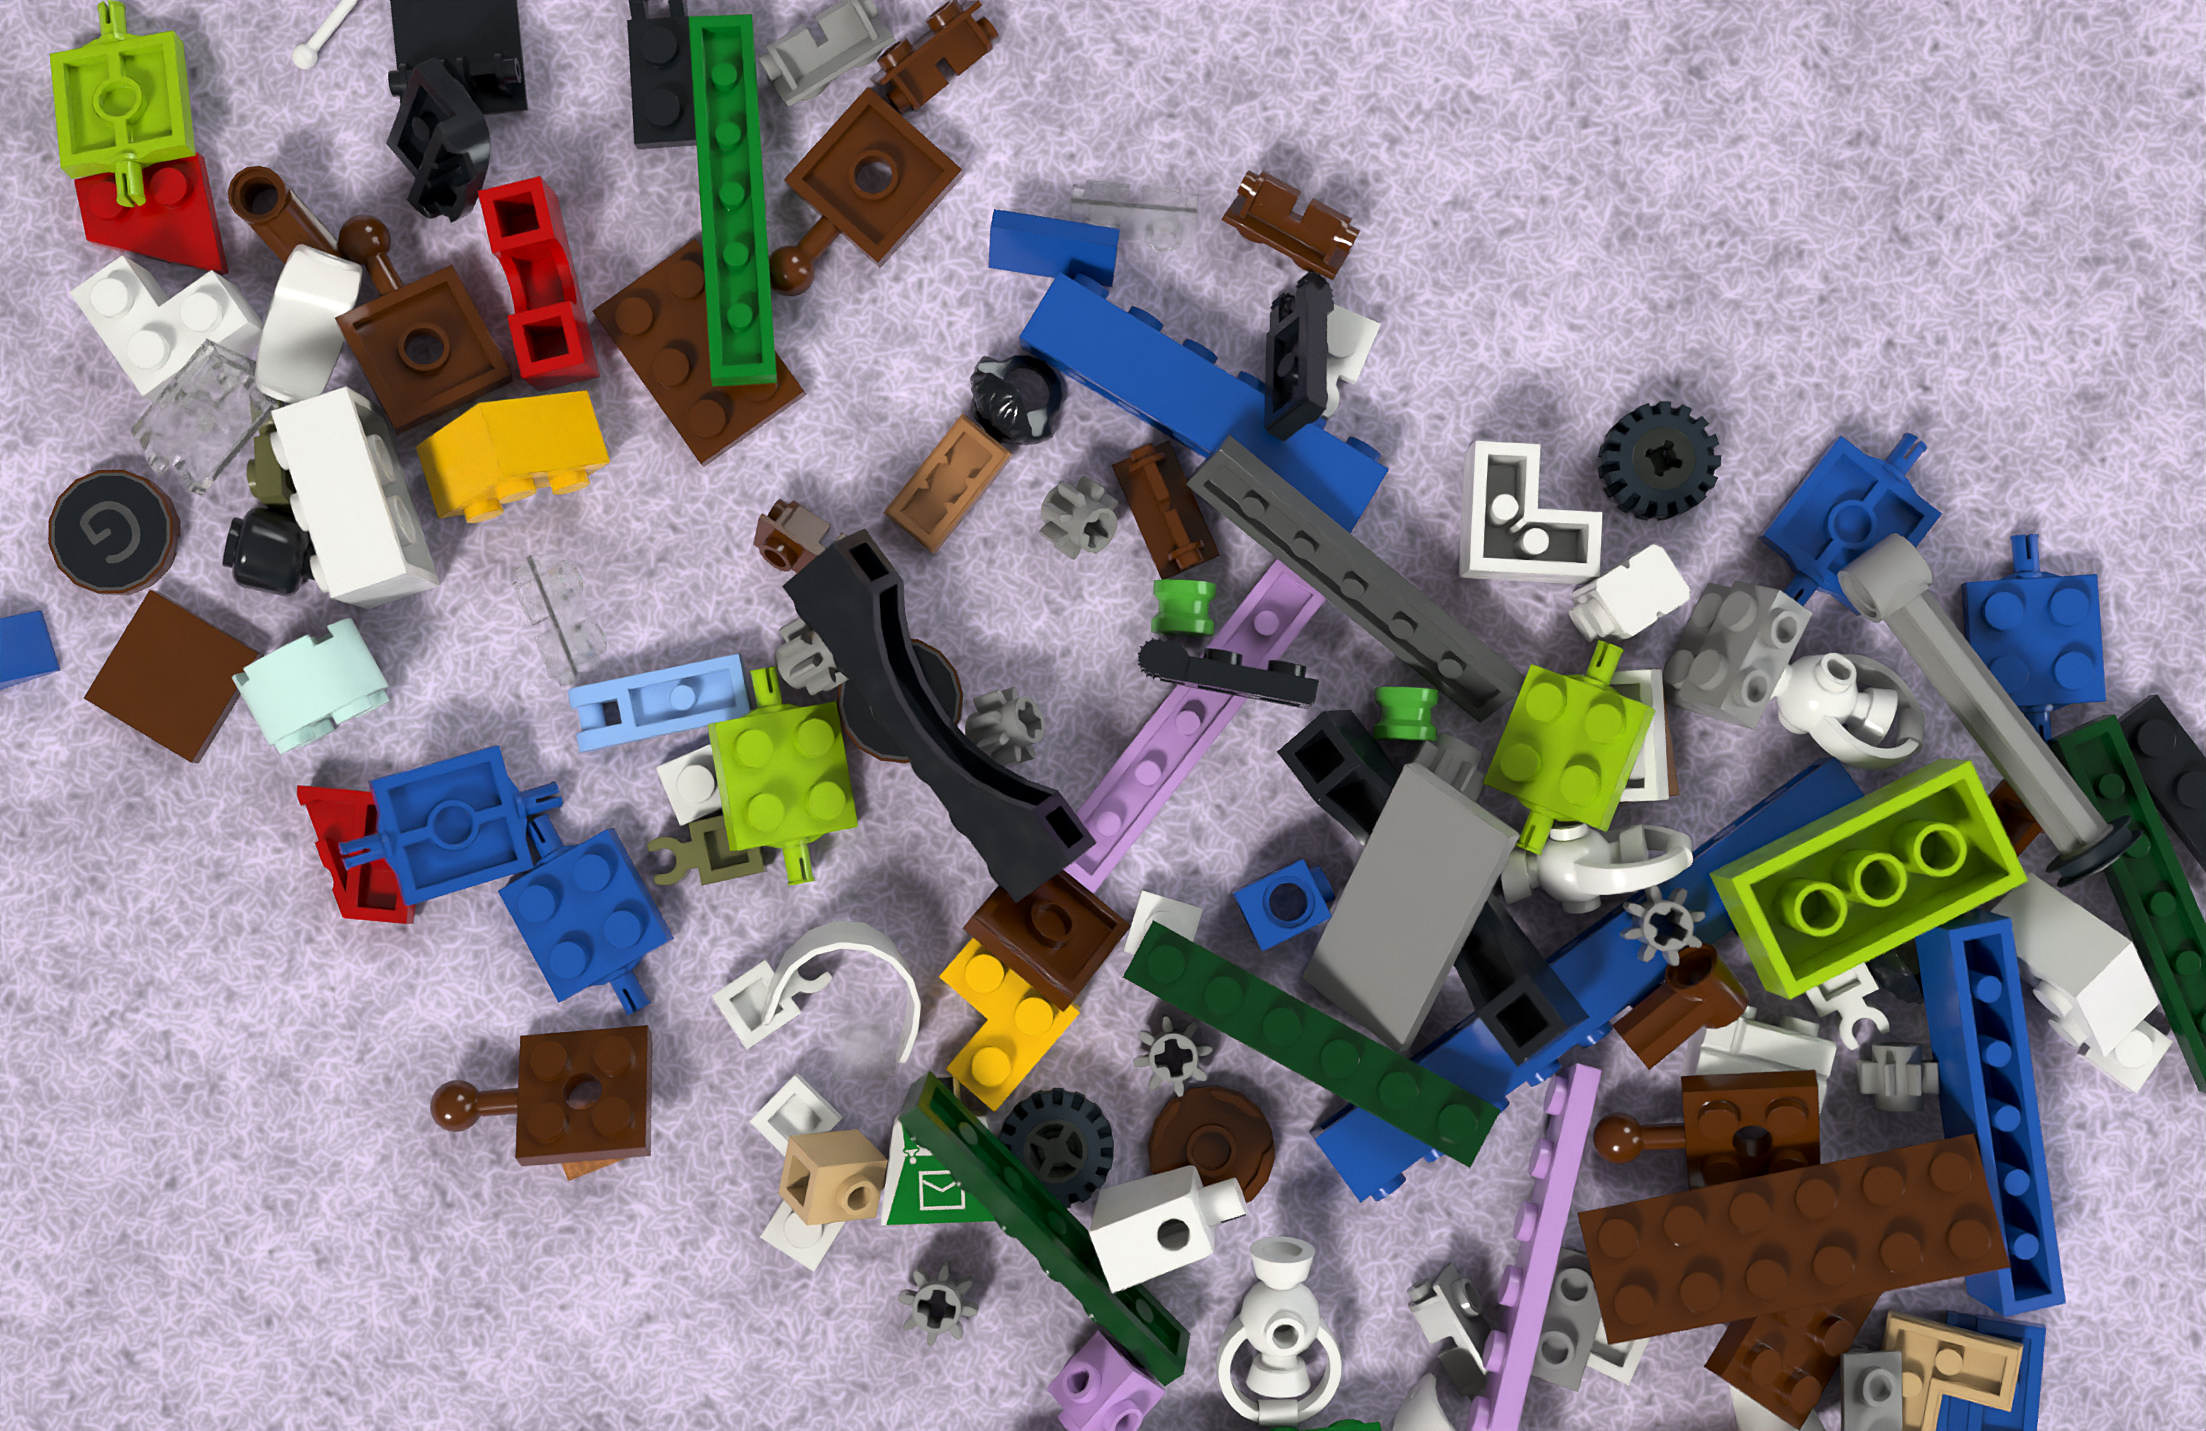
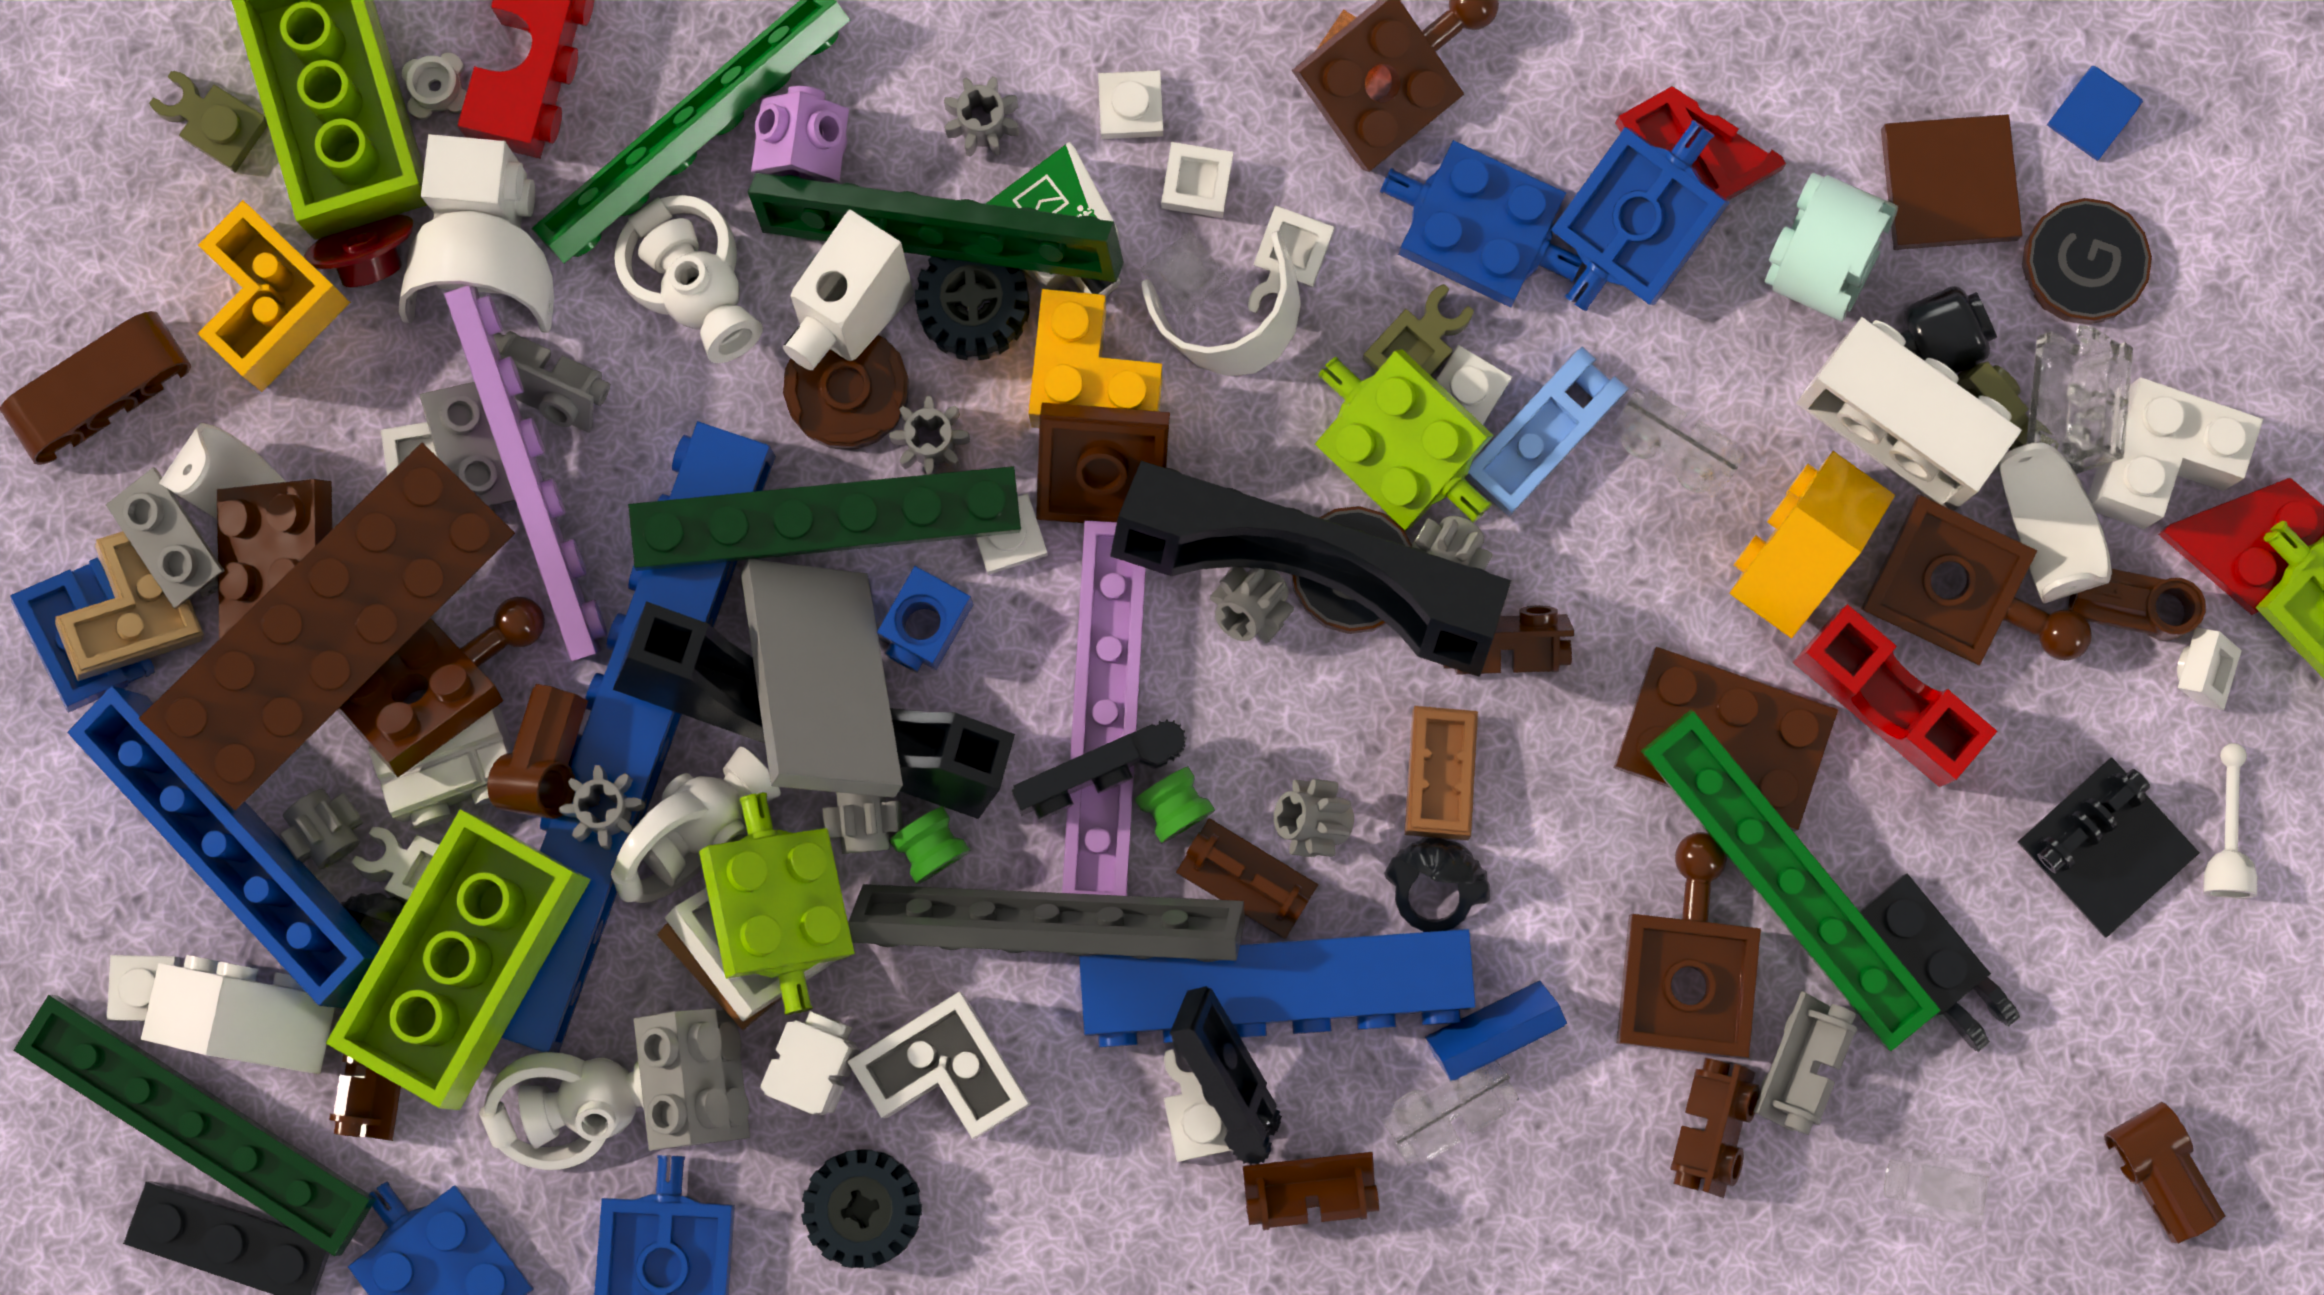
camera: 145 degrees right, 5 degrees down
black slope [386,57,490,223] -> none
tan brick [778,1129,888,1226] -> none
light grey piece [1837,533,2143,888] -> none
none -> white plate [2177,627,2242,710]

